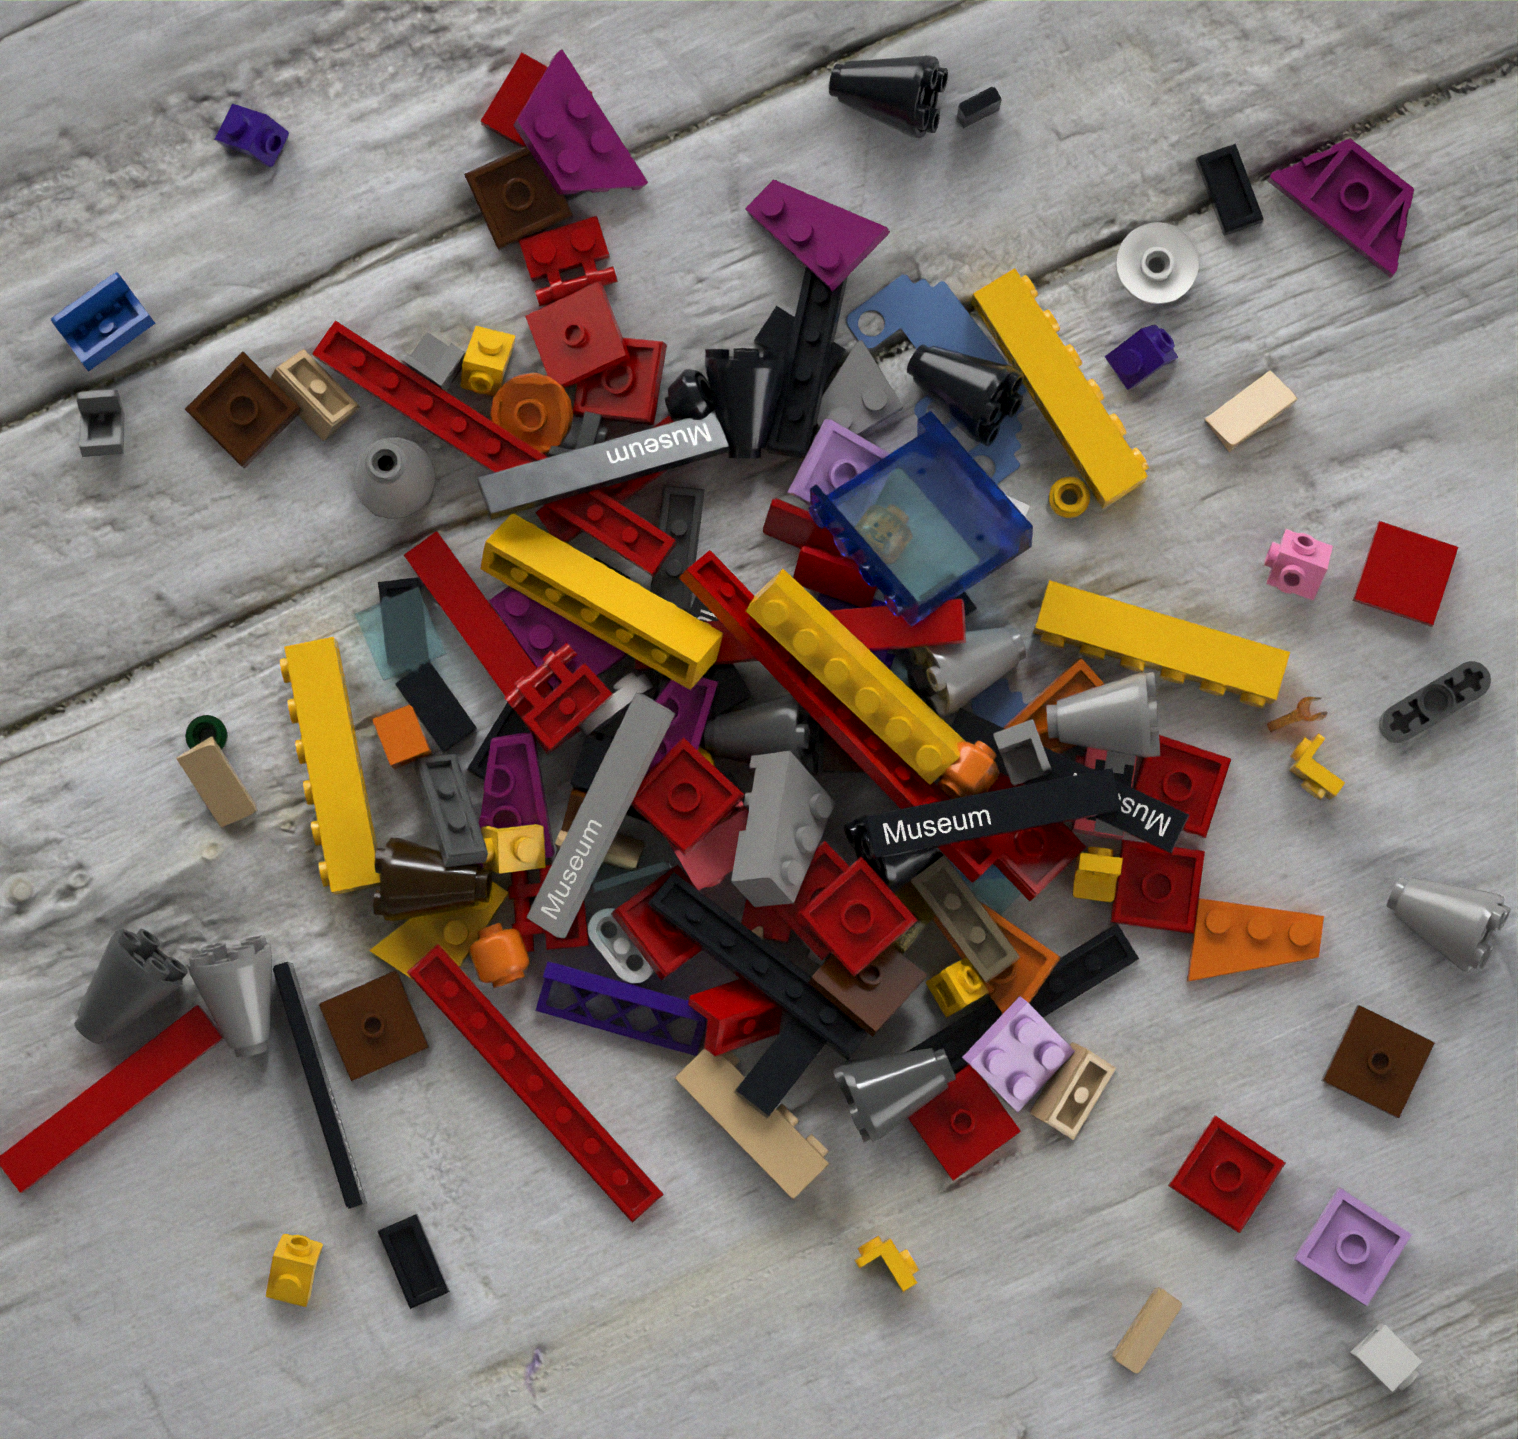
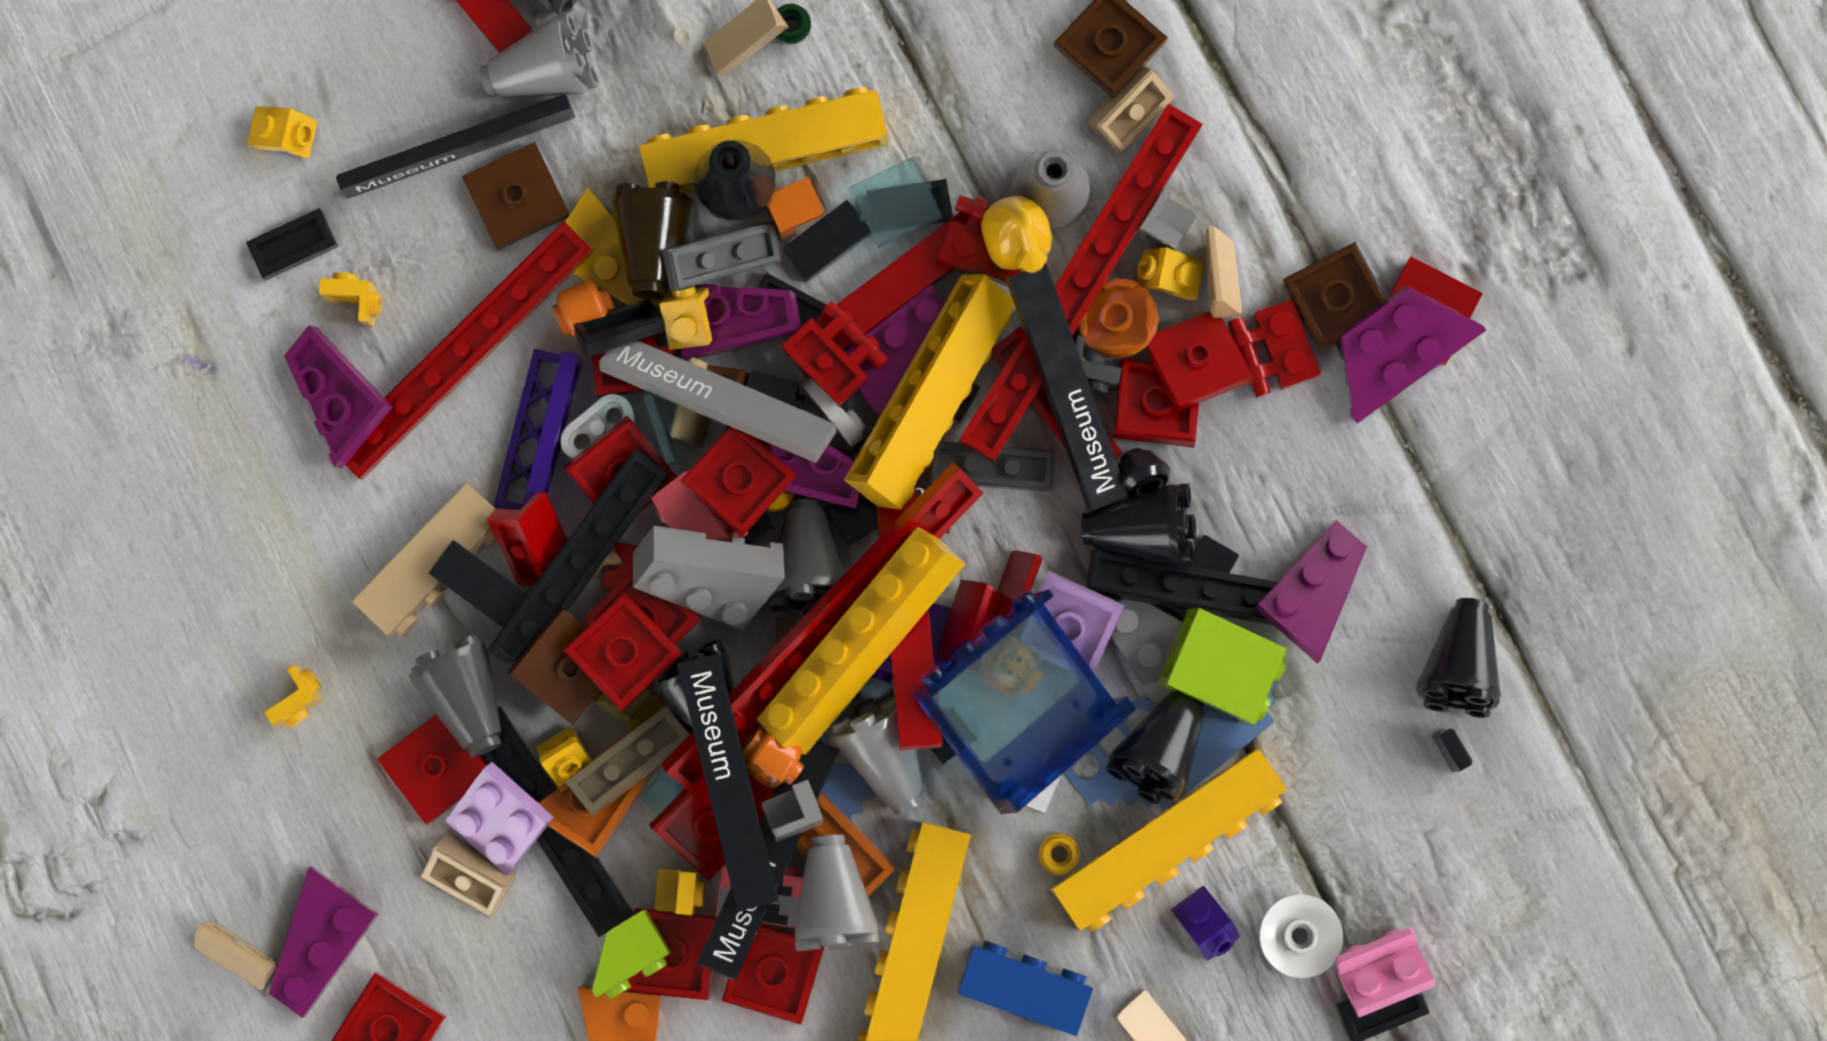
camera: 85 degrees right, 0 degrees up
dark purple bracket [214,103,289,167] -> none
none -> magenta wing [269,866,379,1018]
none -> magenta wing [284,325,393,468]
none -> yellow bracket [319,272,382,327]
none -> black tile [573,299,665,357]
none -> lime slope [592,909,672,1000]
none -> black cone [695,140,775,220]
none -> red plate [937,195,1020,286]
none -> blue brick [957,940,1093,1036]
none -> yellow piece [981,195,1052,273]
none -> lime panel [1156,608,1287,725]
none -> tan slope [1203,226,1242,318]
none -> bright pink bracket [1335,927,1436,1018]

